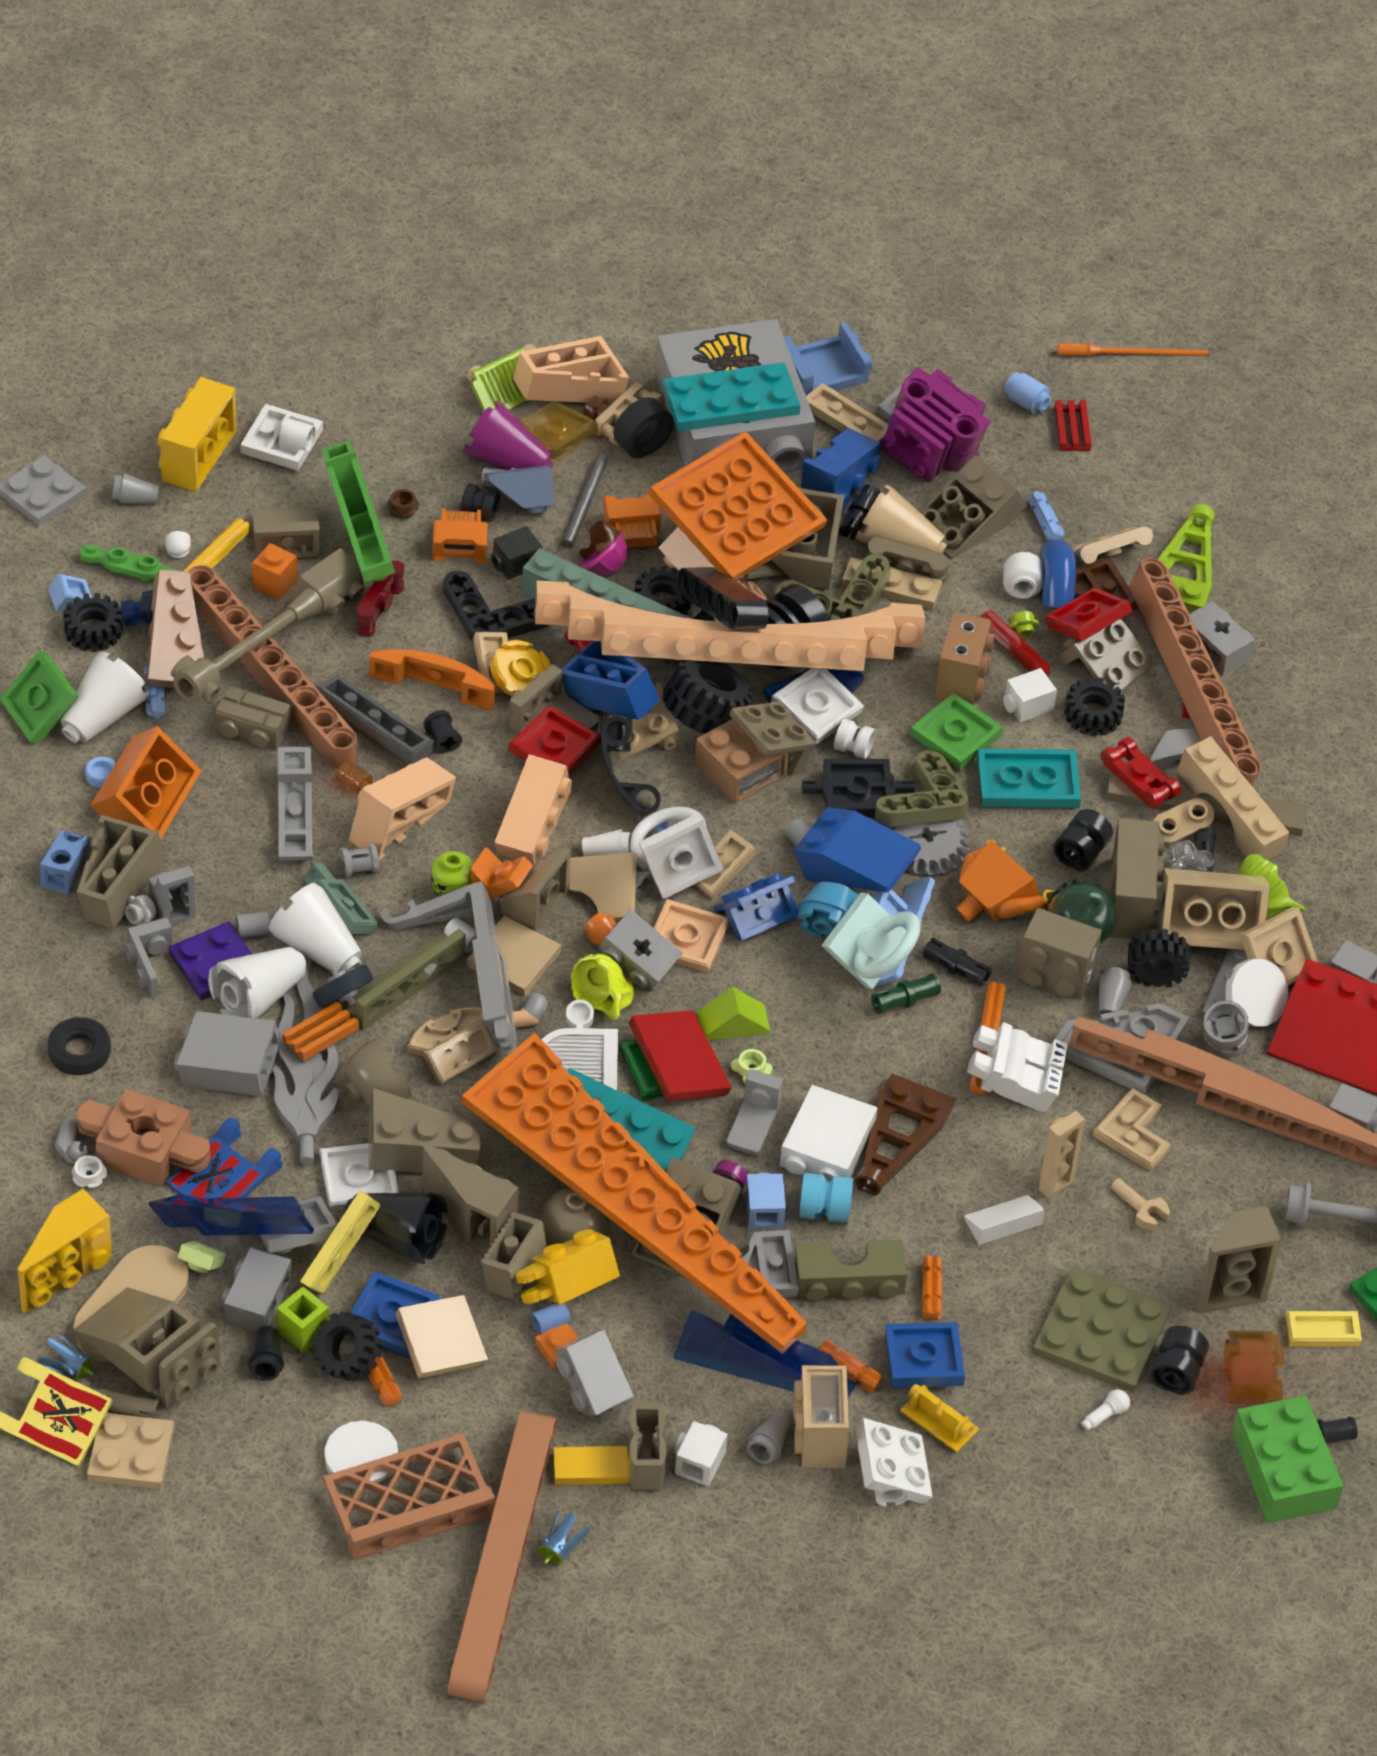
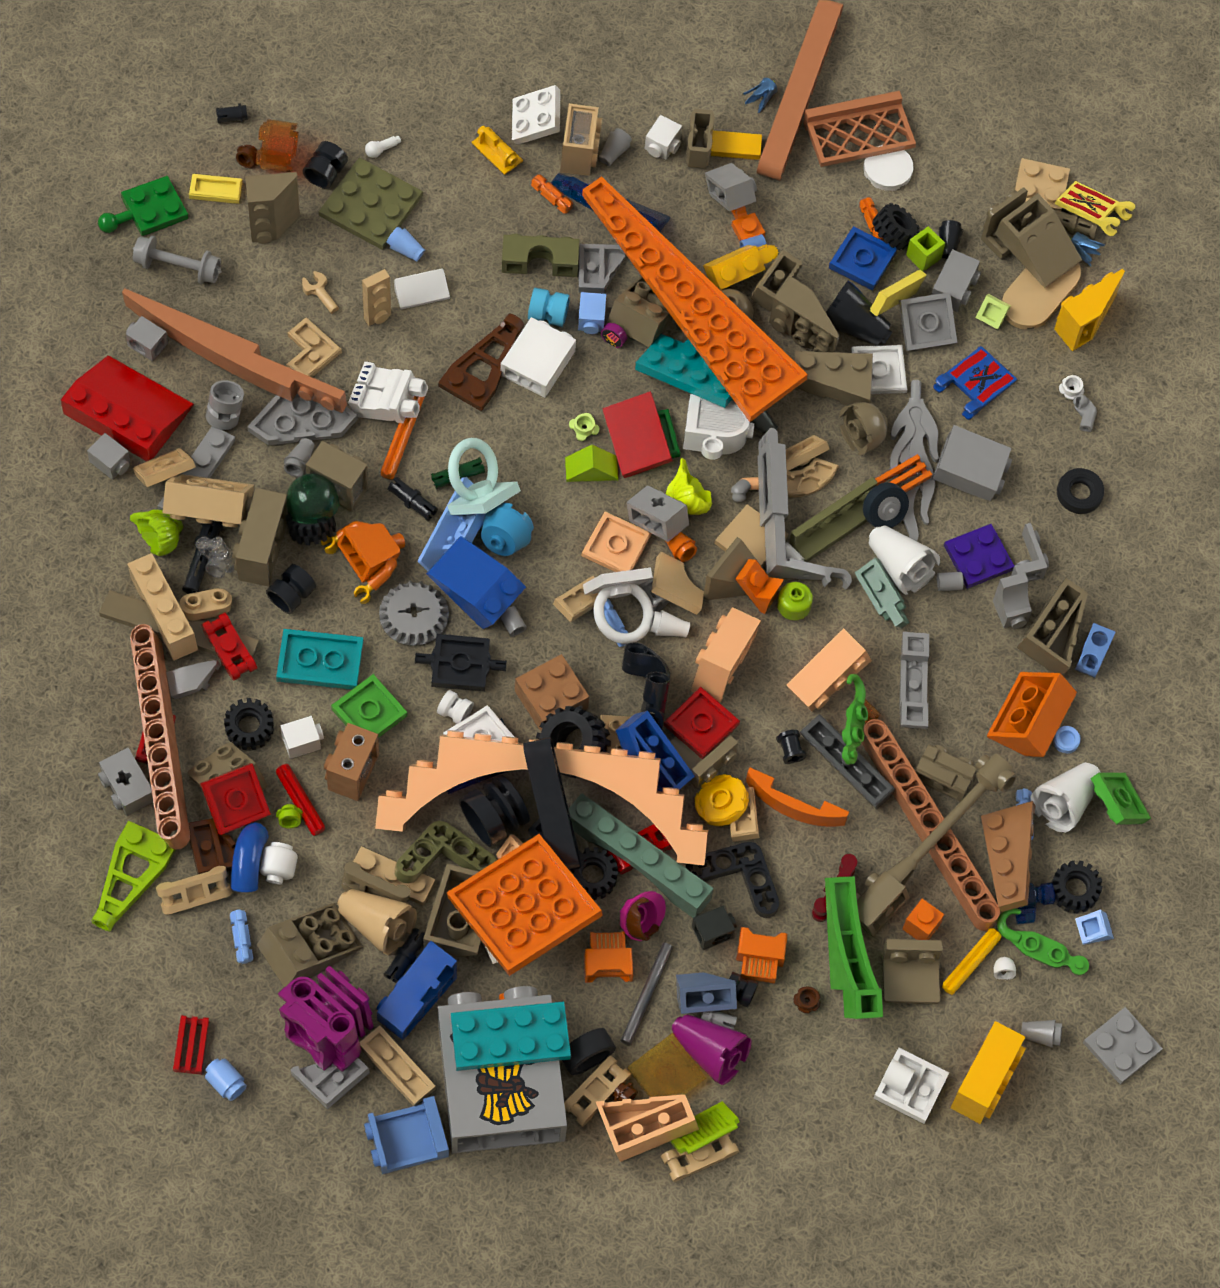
camera: 175 degrees left, 15 degrees up
nougat brick [77,1089,210,1187] -> none
white plate [125,894,156,925] -> none
clear blue wedge [148,1194,314,1236] -> none
white cone [208,947,306,1018] -> none
light grey bush [340,843,379,878] -> none
tile [395,1295,488,1379] -> none
blue bracket [714,873,799,941] -> none
light grey bracket [726,1069,783,1156] -> none
dark tan bracket [729,702,817,775] -> none
olive beam [874,751,968,827] -> none
blue plate [884,1322,965,1388] -> none
orange axle [922,1255,942,1321] -> none
orange piece [1057,342,1208,358] -> none
black tyre [1128,929,1189,987] -> none
white tile [1225,959,1288,1027] -> none
bright green brick [1232,1395,1344,1523] -> none
none -> reddish brown plate [236,145,260,168]
none -> light blue cone [387,226,425,262]
none -> bright green piece [842,674,868,765]

